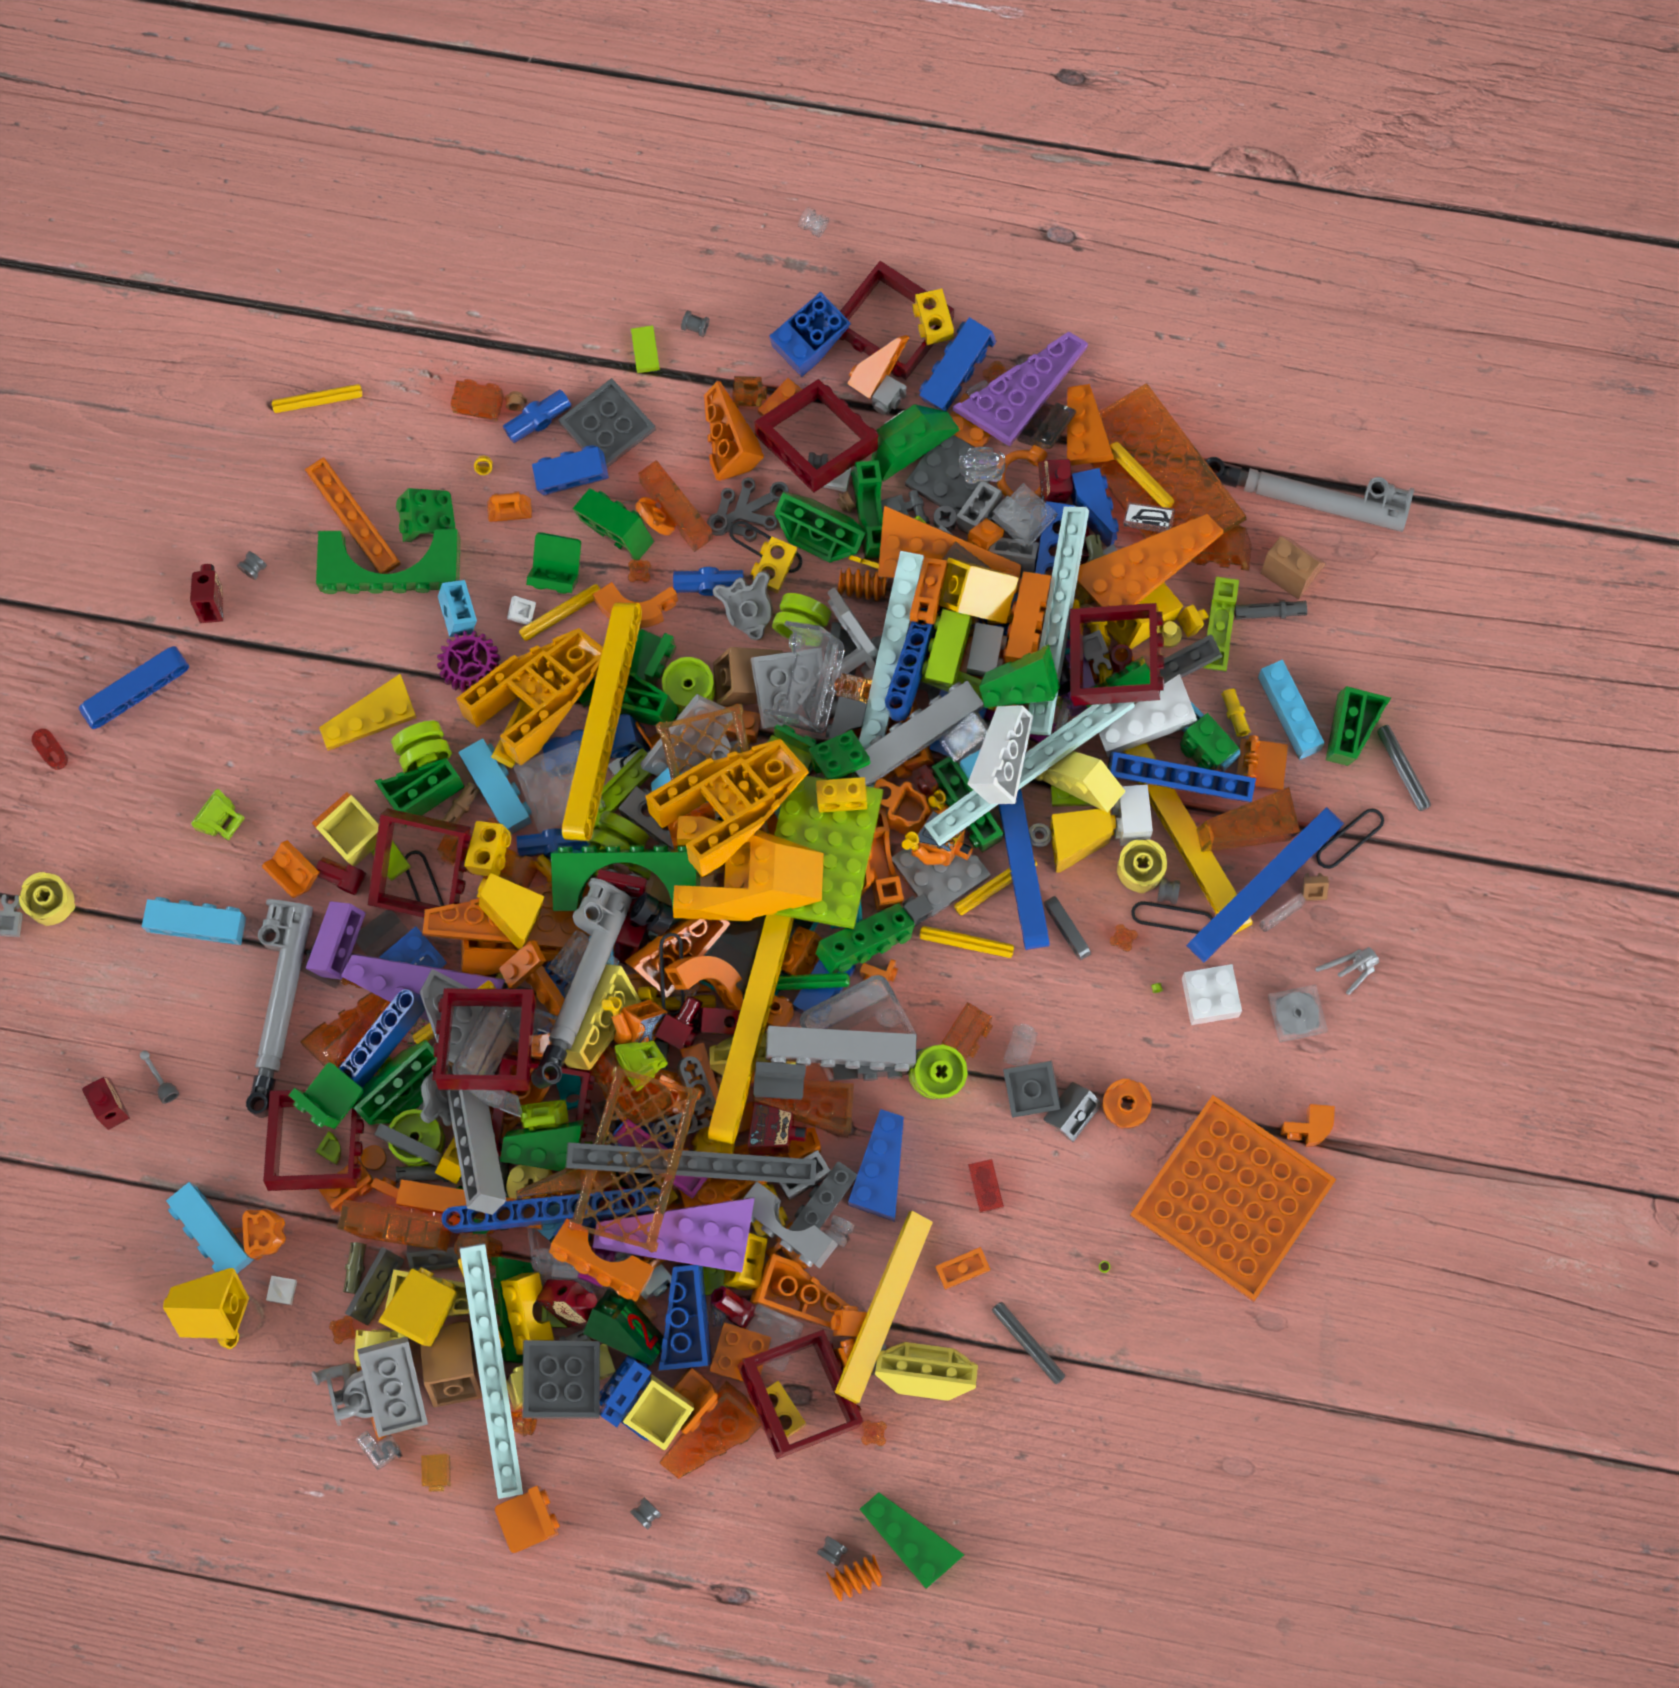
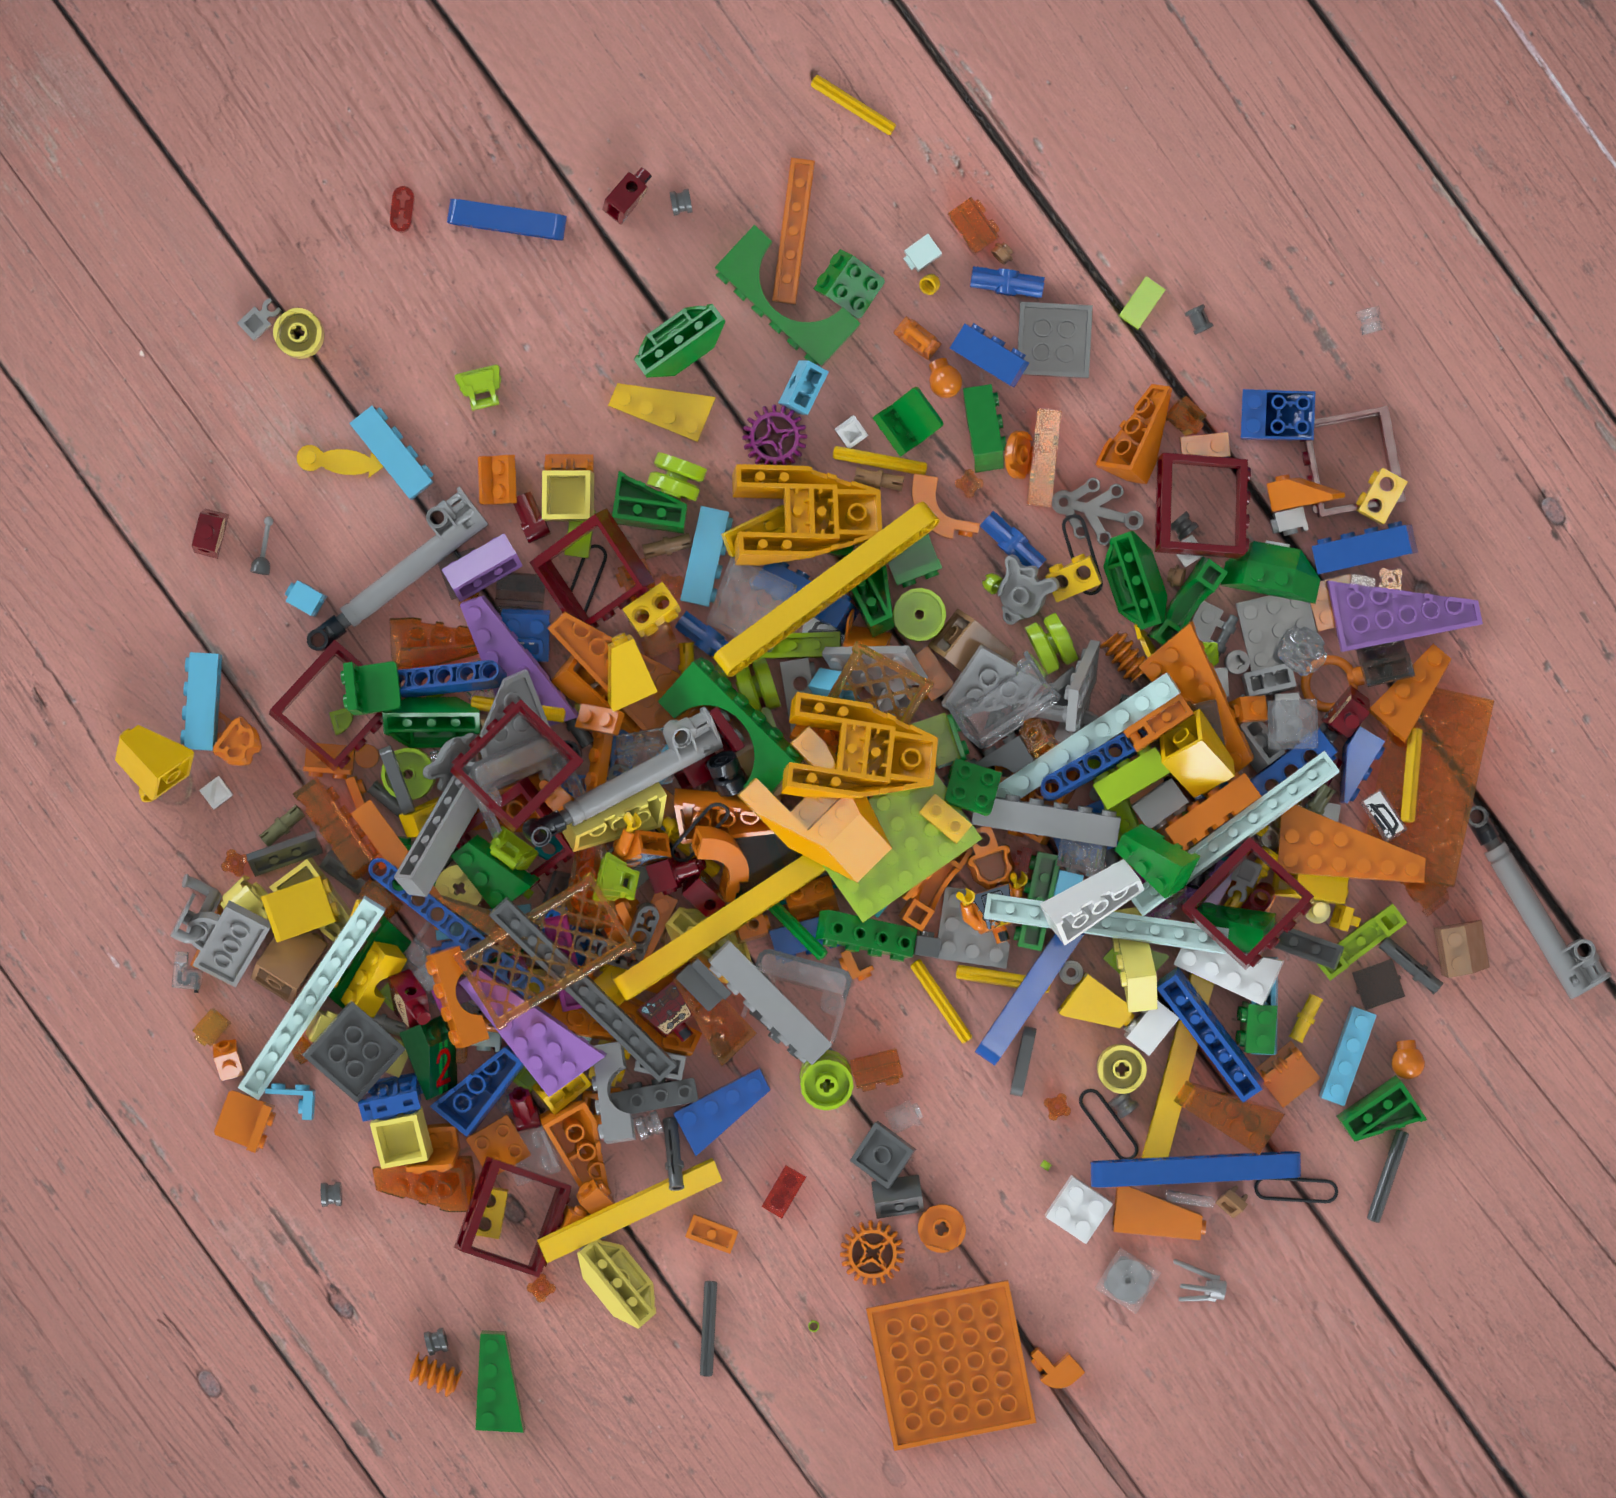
camera: 40 degrees right, 15 degrees up
none -> orange bracket [213,1039,245,1081]
none -> medium azure bracket [265,1083,316,1120]
none -> medium azure brick [285,580,327,617]
none -> yellow brick [297,445,384,478]
none -> green wedge [634,304,726,378]
none -> dark grey pin [662,1117,684,1191]
none -> orange gear [840,1220,905,1286]
none -> medium nougat pin [854,467,904,491]
none -> light aqua brick [903,234,942,272]
none -> orange piece [929,358,963,398]
none -> lime hinge [982,573,1003,595]
none -> orange slope [1112,1186,1206,1240]
none -> clear smoke piece [1352,959,1405,1010]
none -> orange piece [1391,1040,1425,1079]

